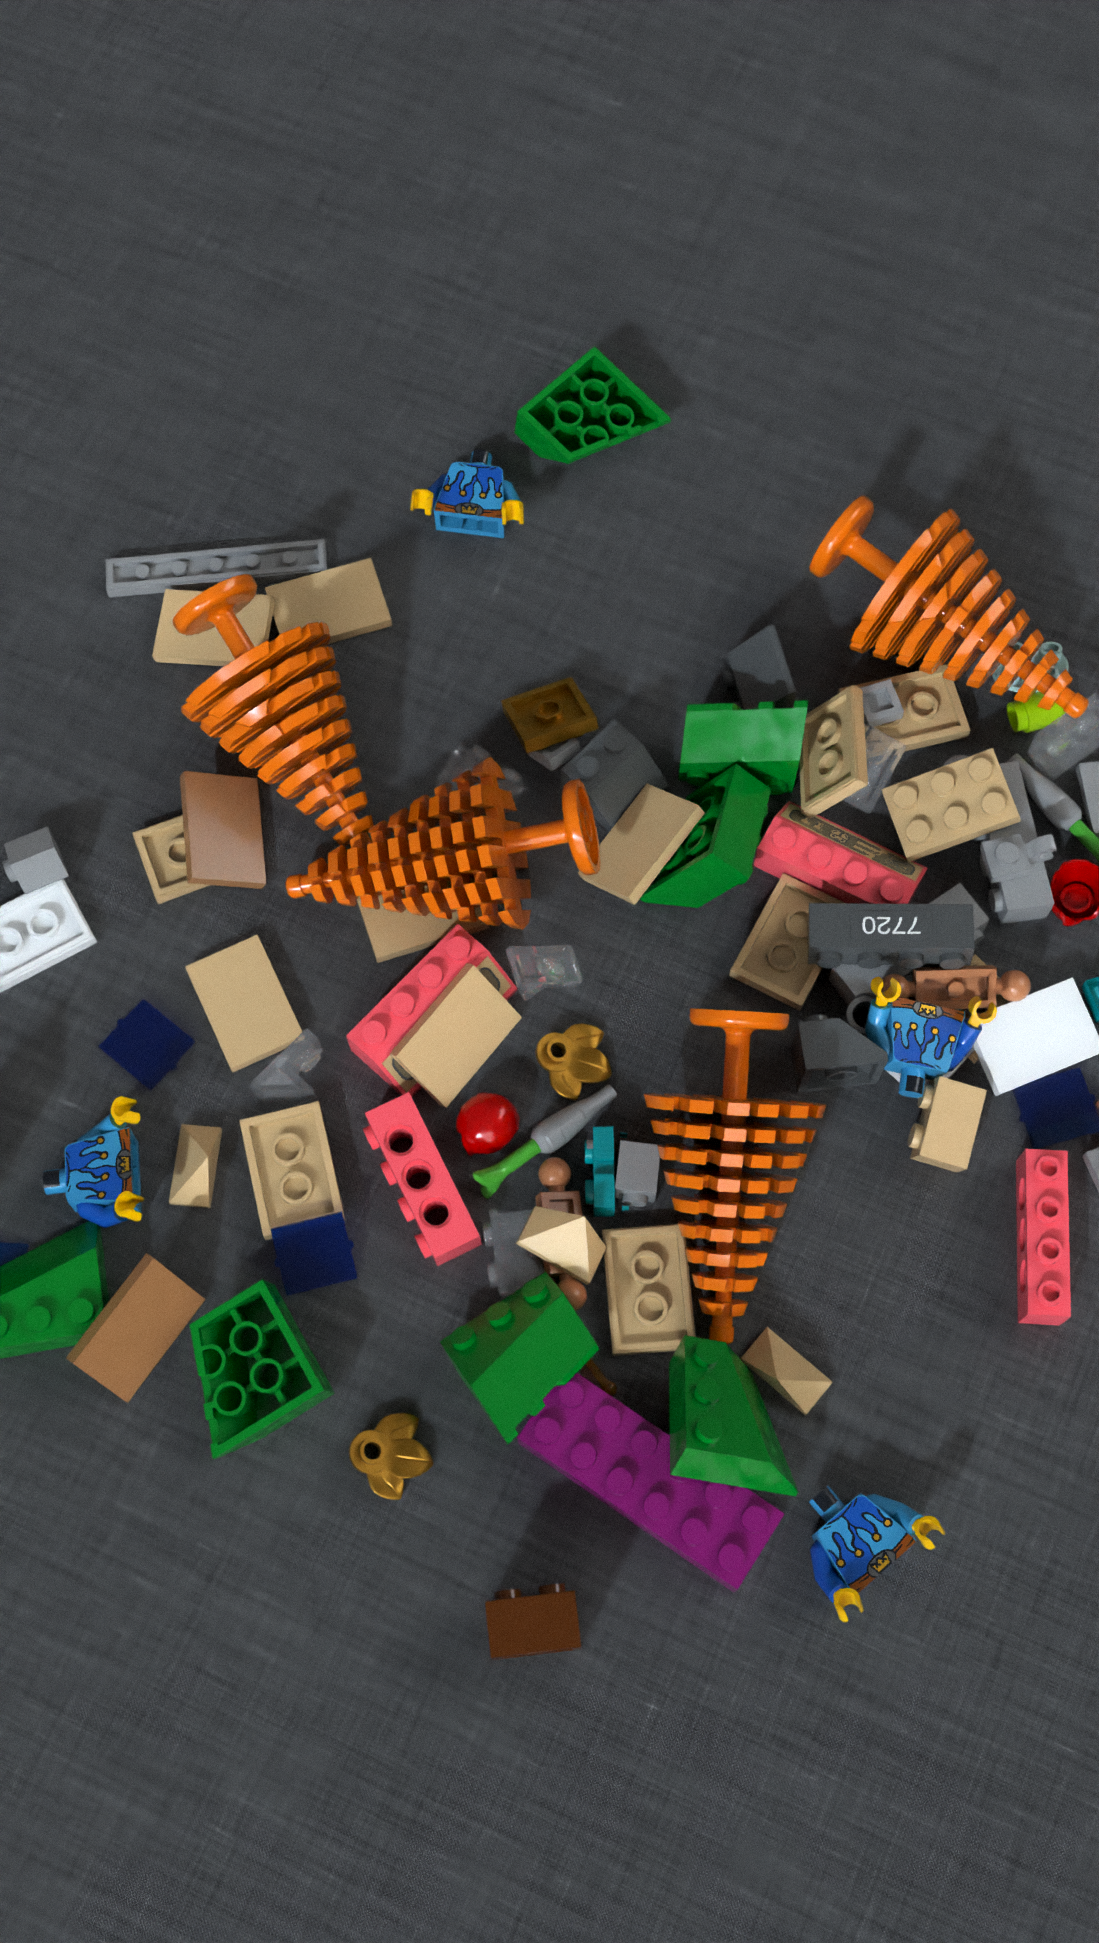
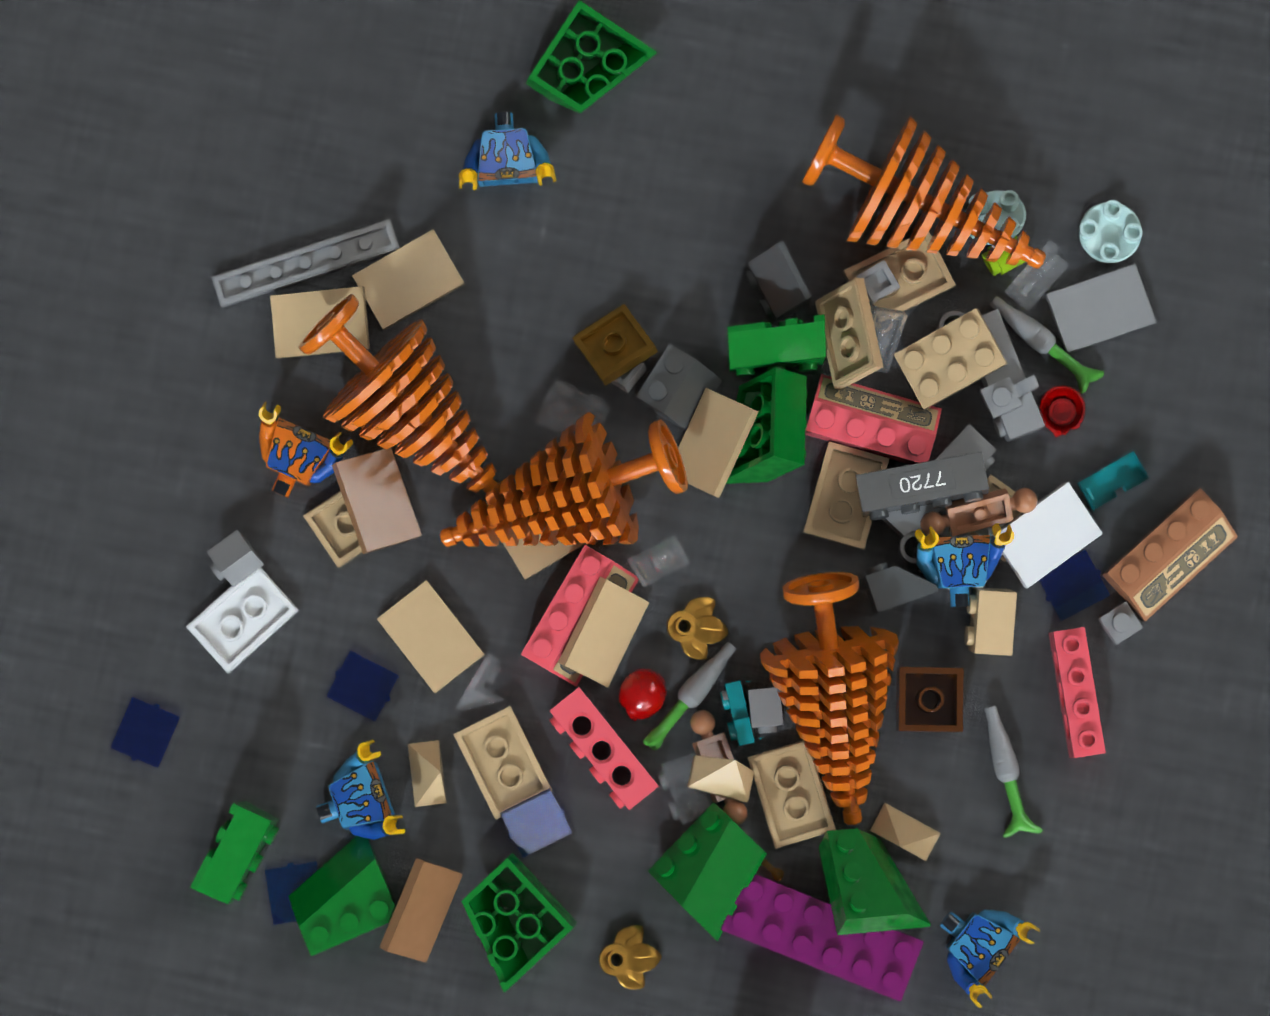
camera: 10 degrees left, 15 degrees up
none -> torso [259,401,353,498]
none -> reddish brown brick [896,667,964,732]
none -> light grey piece [984,705,1043,837]

